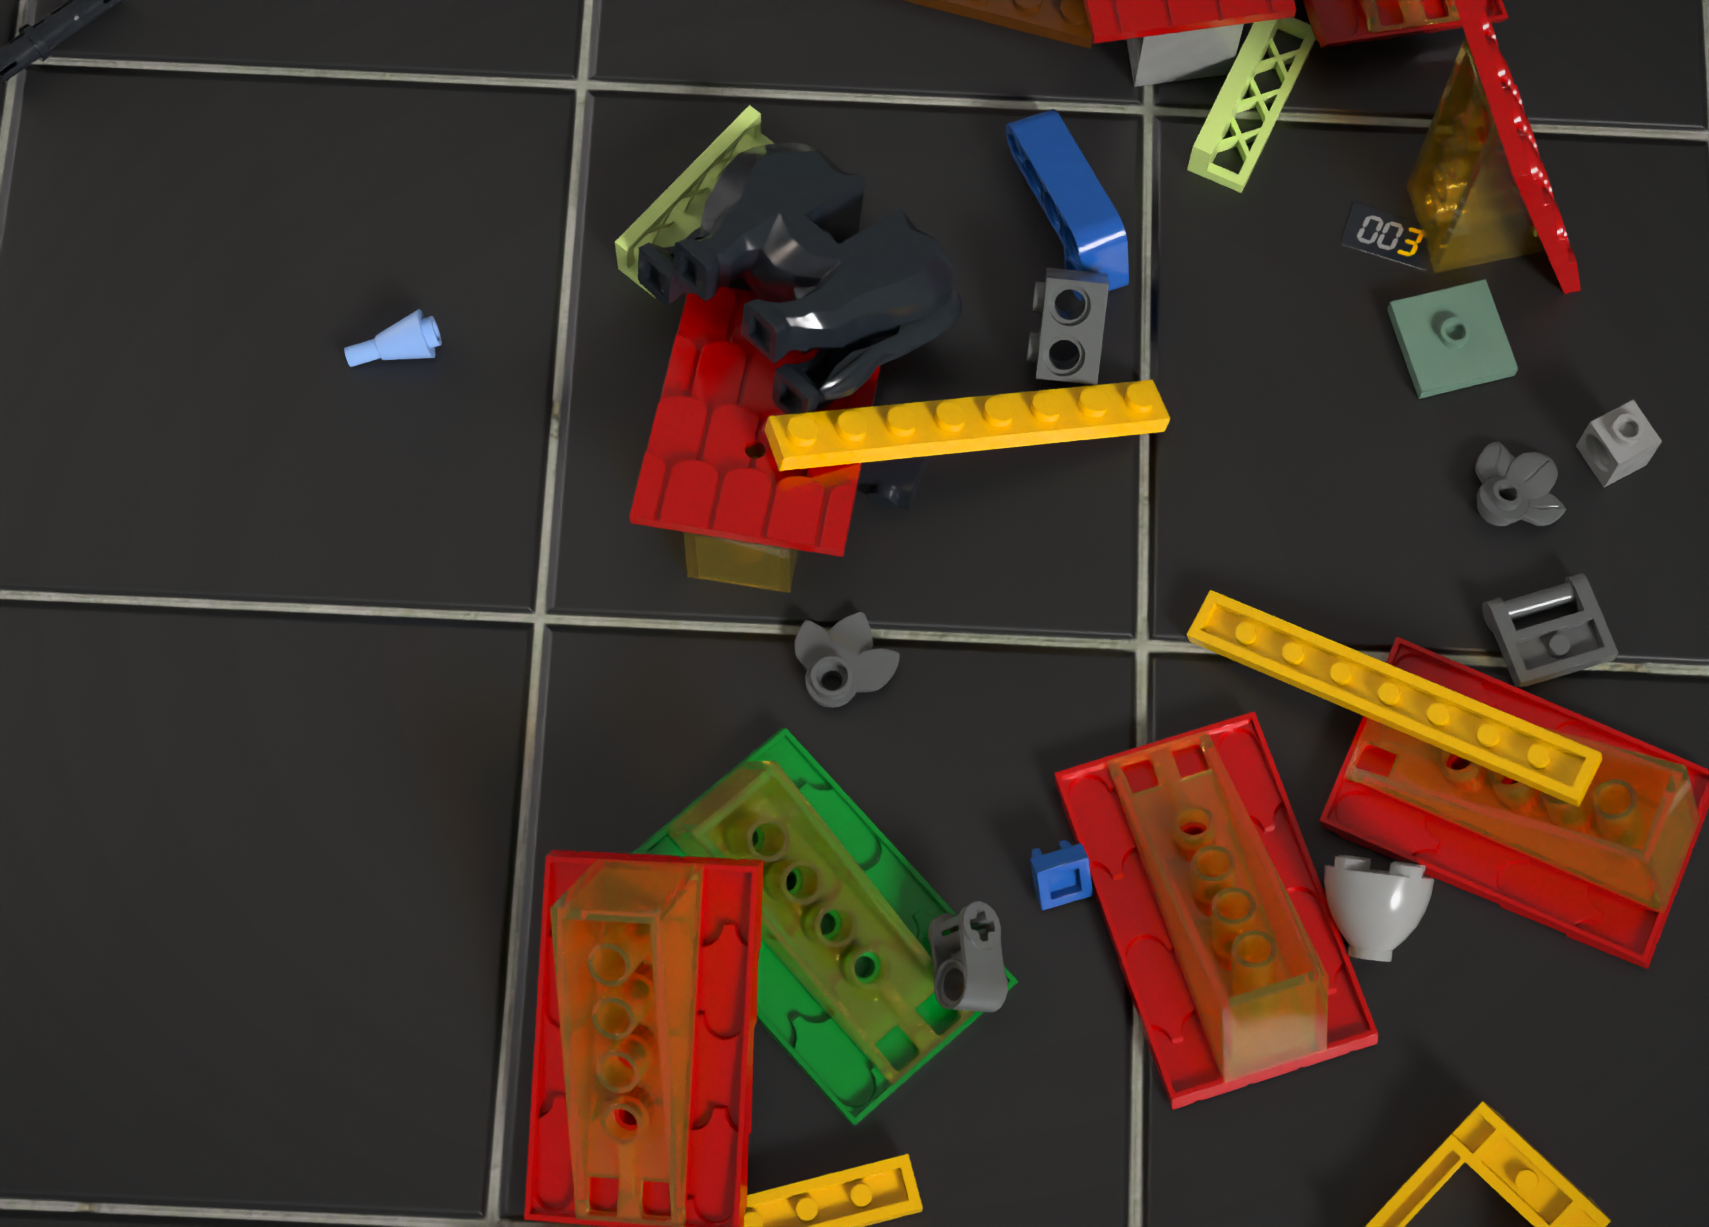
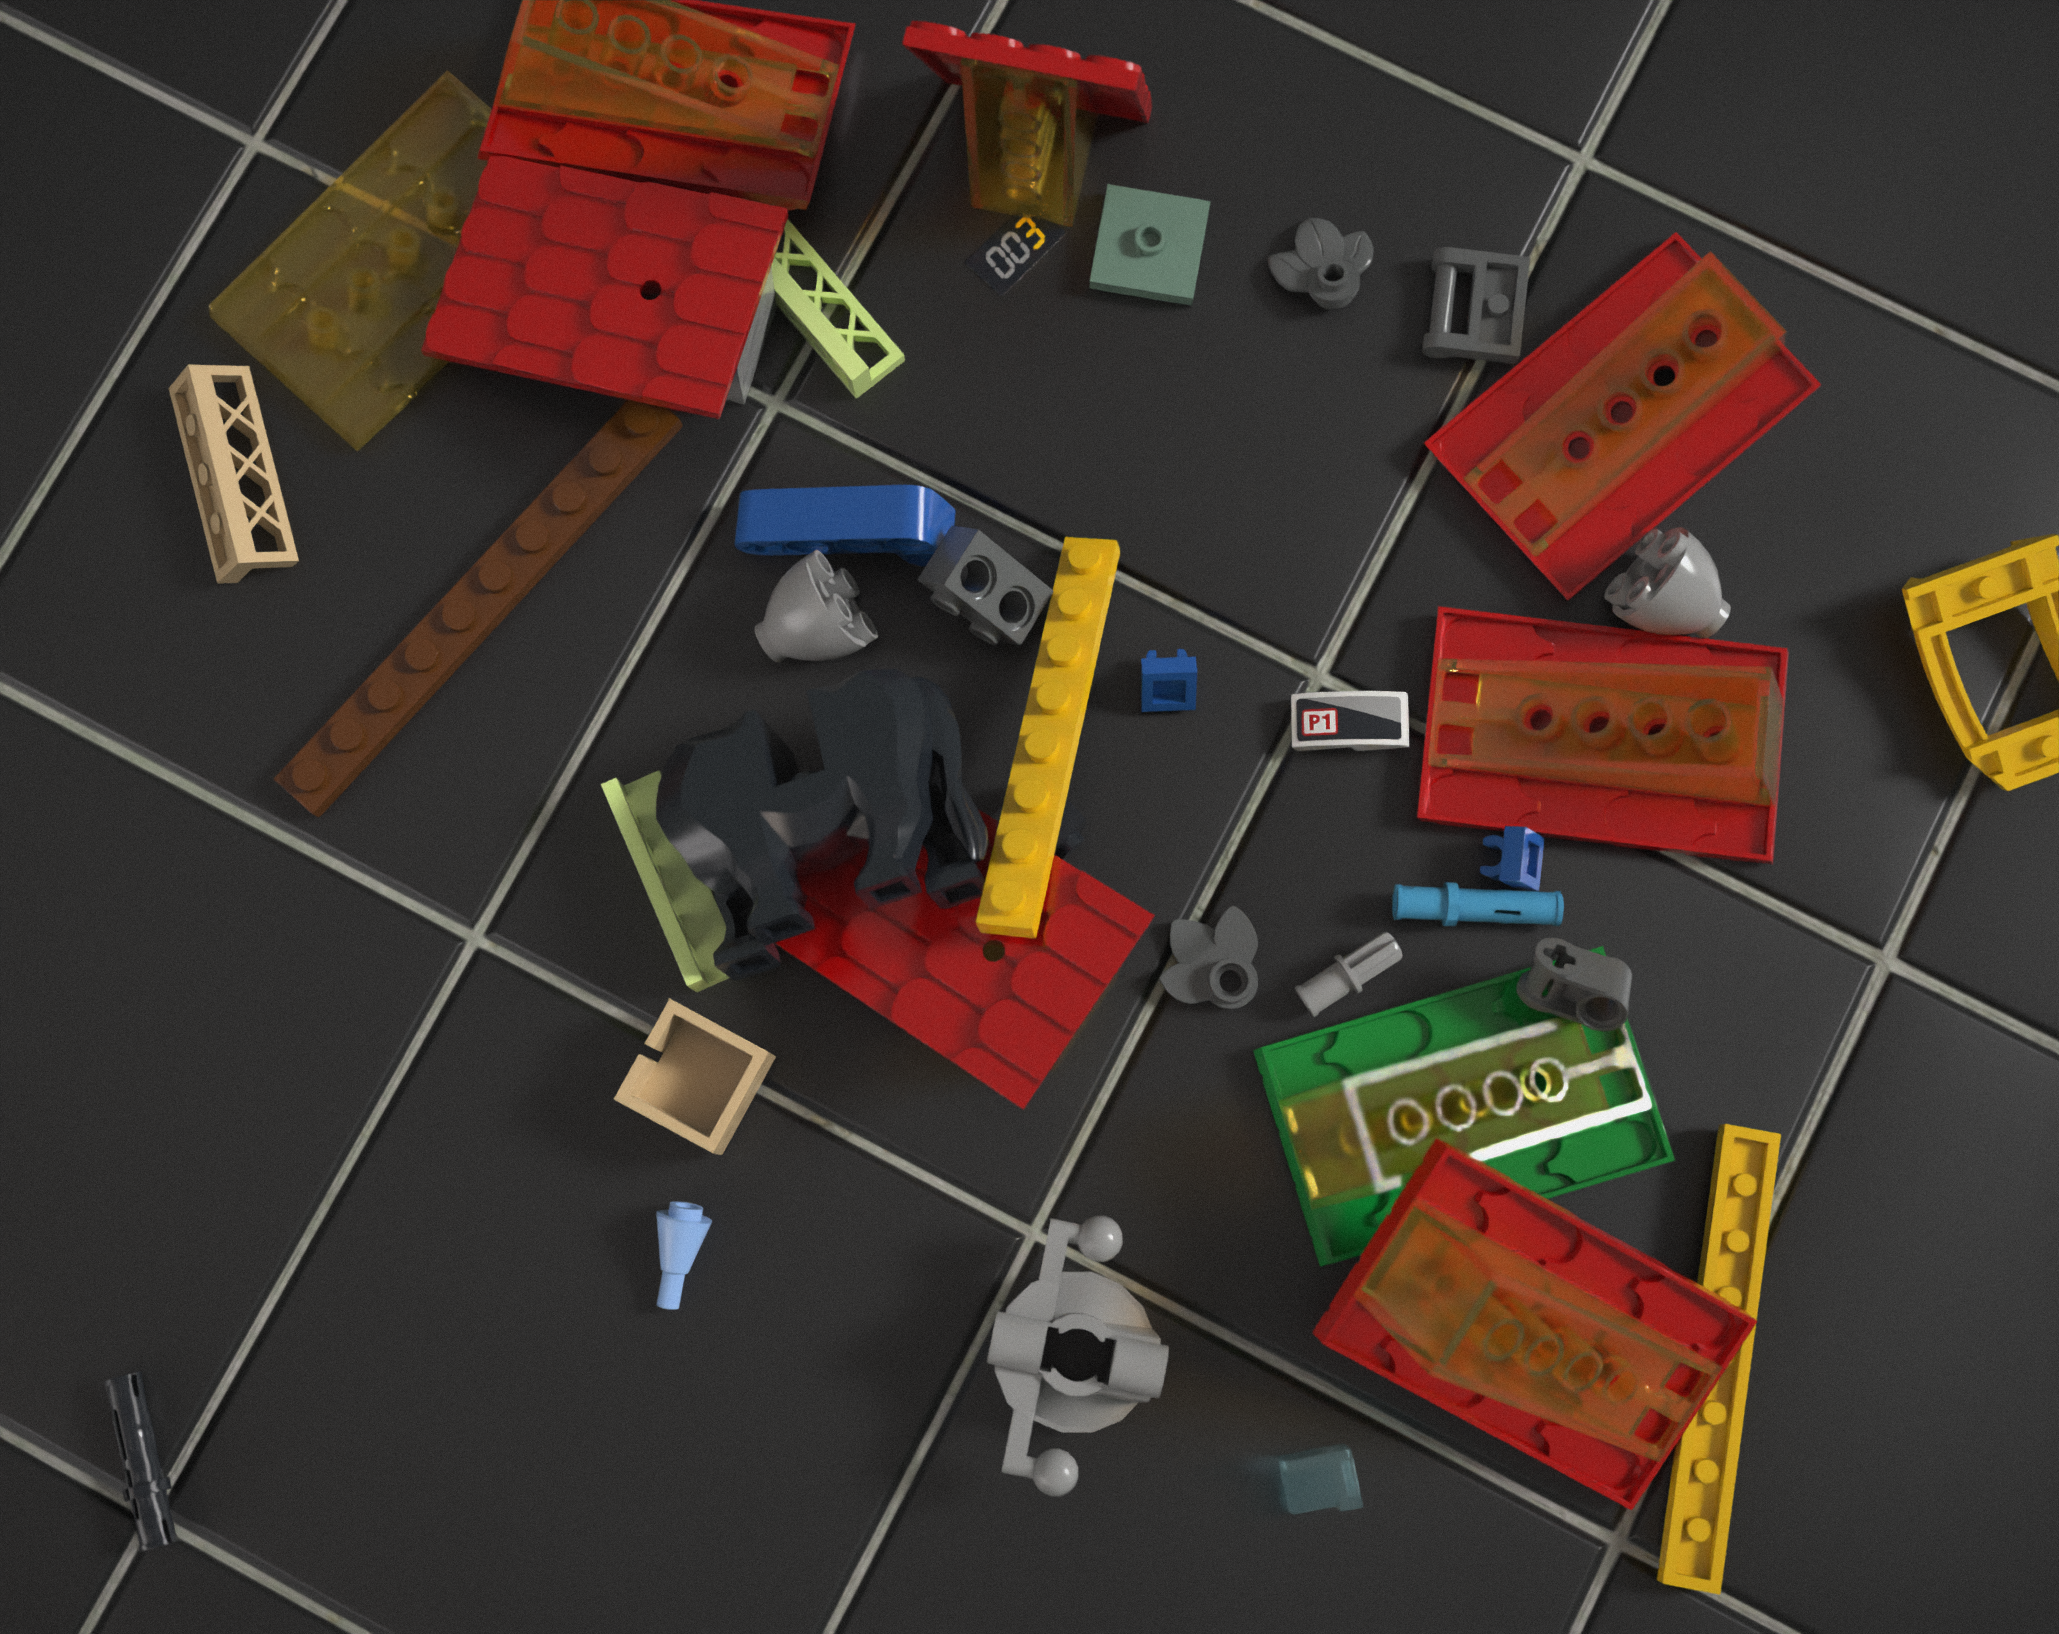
camera: 60 degrees left, 10 degrees up
yellow plate [1187,590,1602,807] -> none
light grey brick [1576,399,1662,487] -> none
none -> tan piece [614,999,776,1155]
none -> light grey piece [754,549,878,663]
none -> light grey piece [987,1216,1169,1497]
none -> blue tile [1140,649,1197,712]
none -> clear light blue panel [1277,1443,1363,1514]
none -> slope [1291,691,1409,751]
none -> light grey axle [1295,932,1403,1017]
none -> dark azure pin [1392,882,1564,927]

